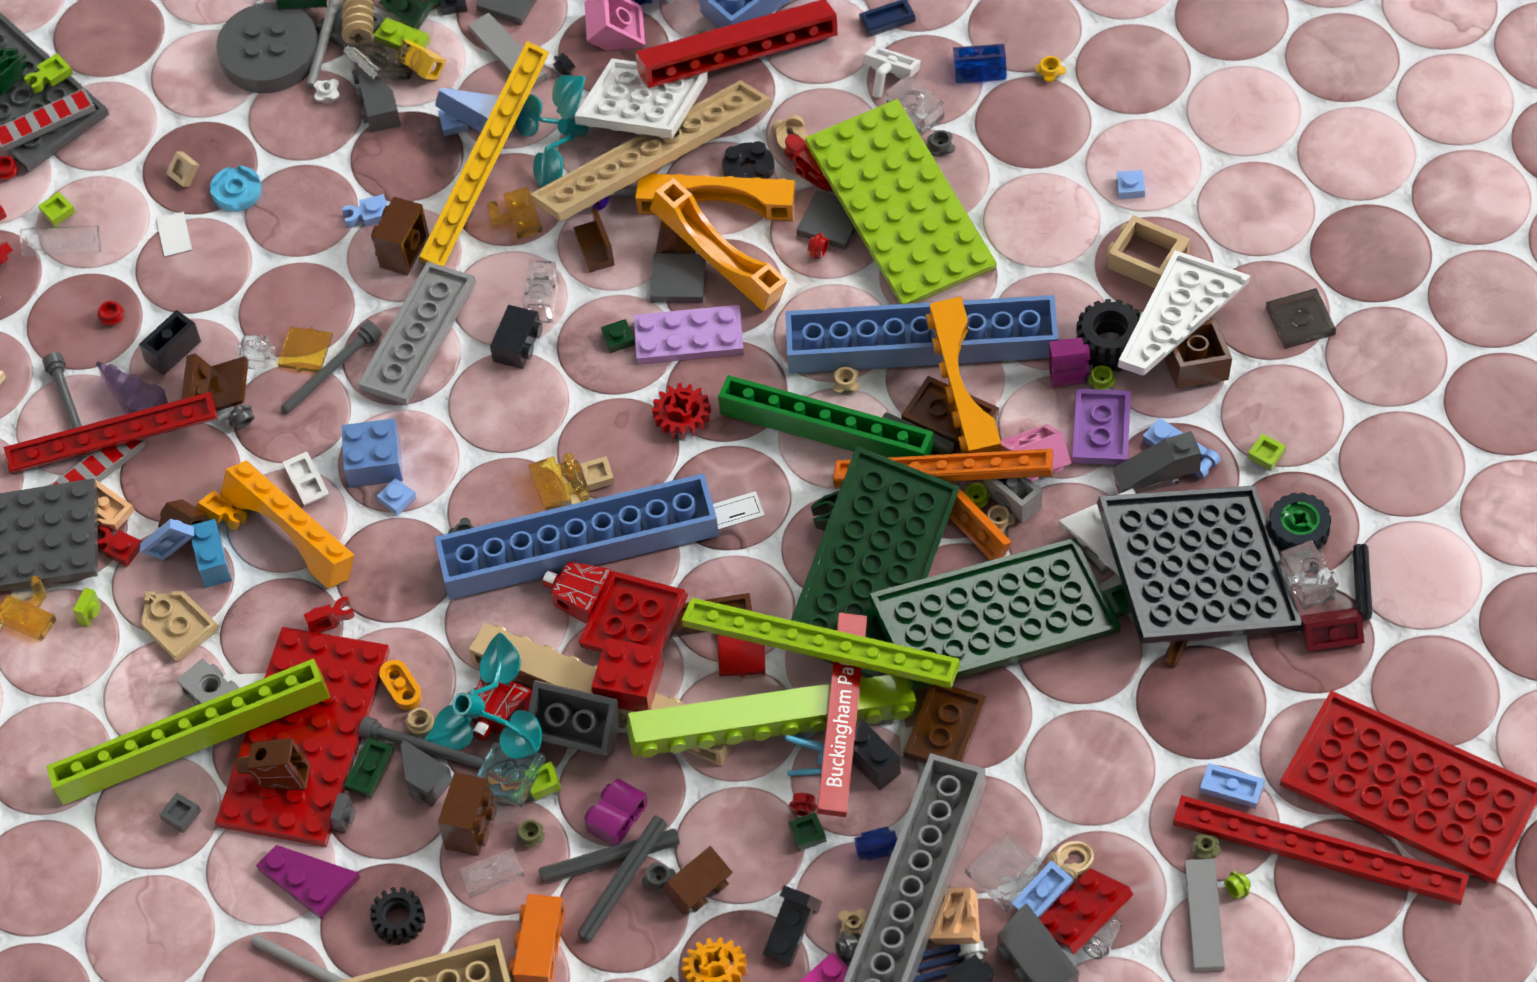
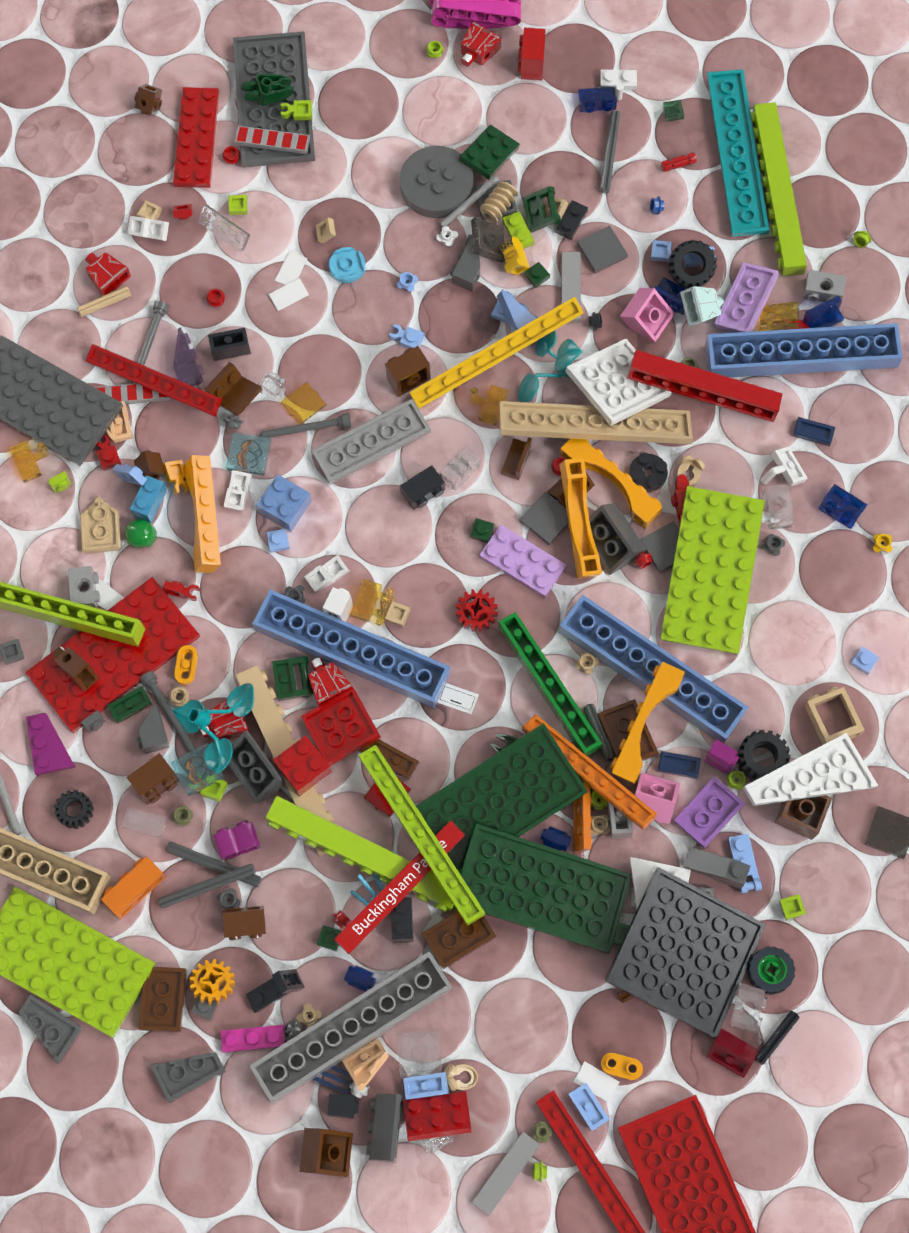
camera: 35 degrees right, 15 degrees up
none -> green hair [125,519,157,549]
none -> clear light blue tile [226,433,271,476]
none -> white sticker [269,278,309,311]
none -> dark green plate [272,656,314,701]
none -> white slope [304,555,350,592]
none -> white brick [323,587,353,622]
none -> light blue plate [397,272,418,292]
none -> dark green plate [524,262,550,288]
none -> clear blue brick [540,826,572,852]
none -> red plate [551,457,567,476]
none -> white sticker [573,1061,619,1102]
none -> dark grey slope [589,503,647,575]
none -> light orange plate [601,1053,643,1080]
none -> dark blue tile [657,751,701,779]

